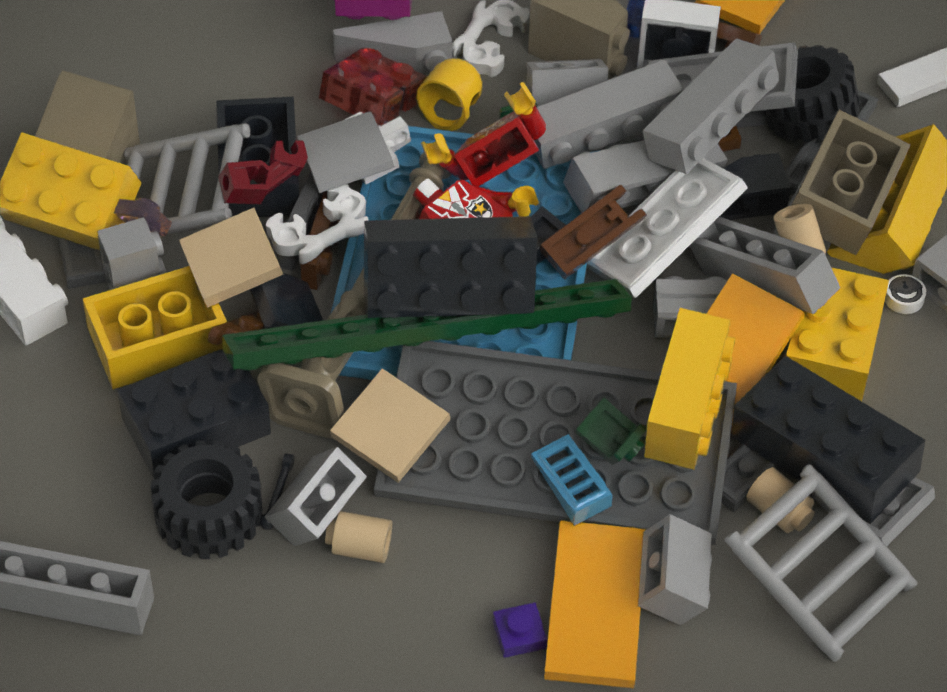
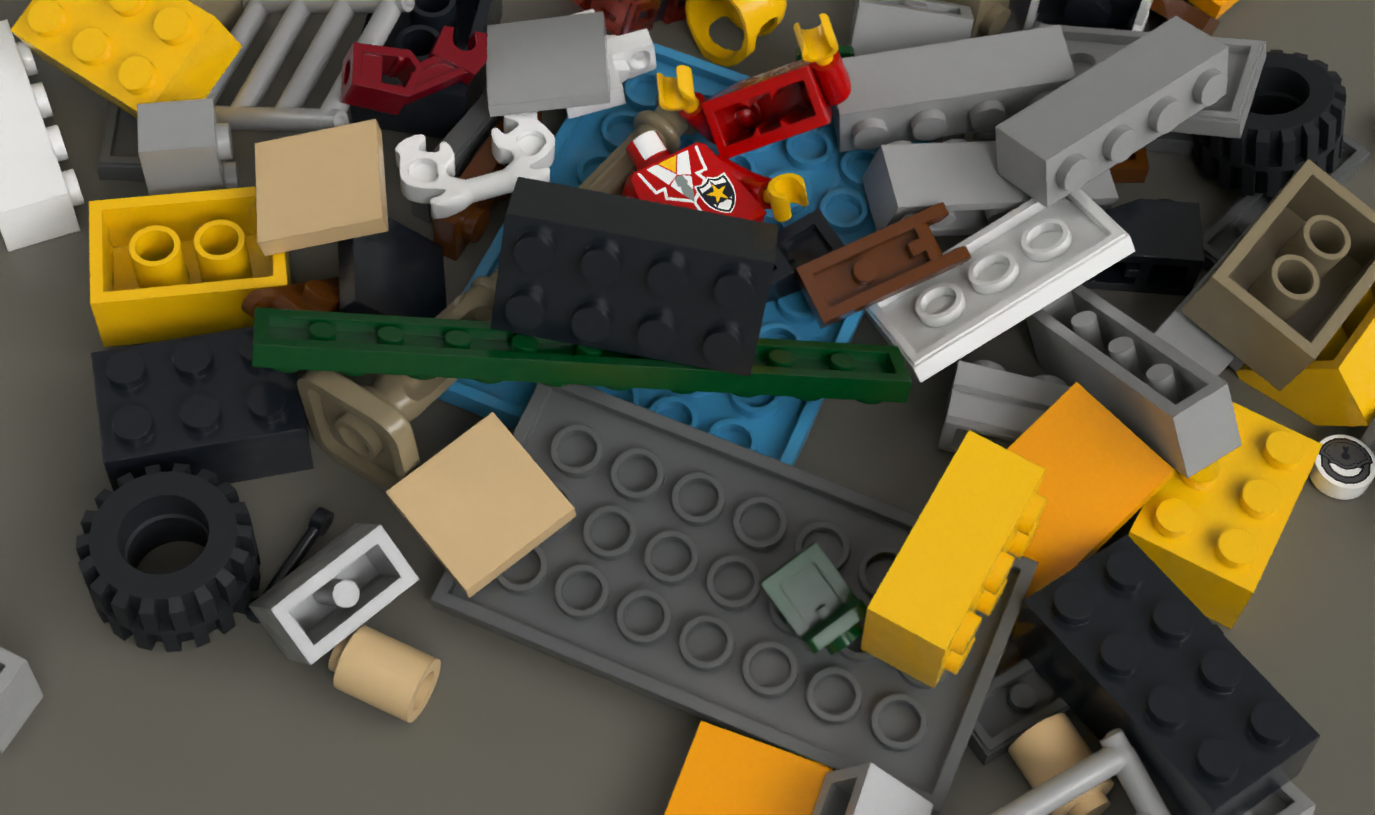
camera: 10 degrees right, 5 degrees up
plate [113,198,172,237] -> none
dark azure slope [531,434,613,526] -> none
tan brick [773,203,826,253] -> none

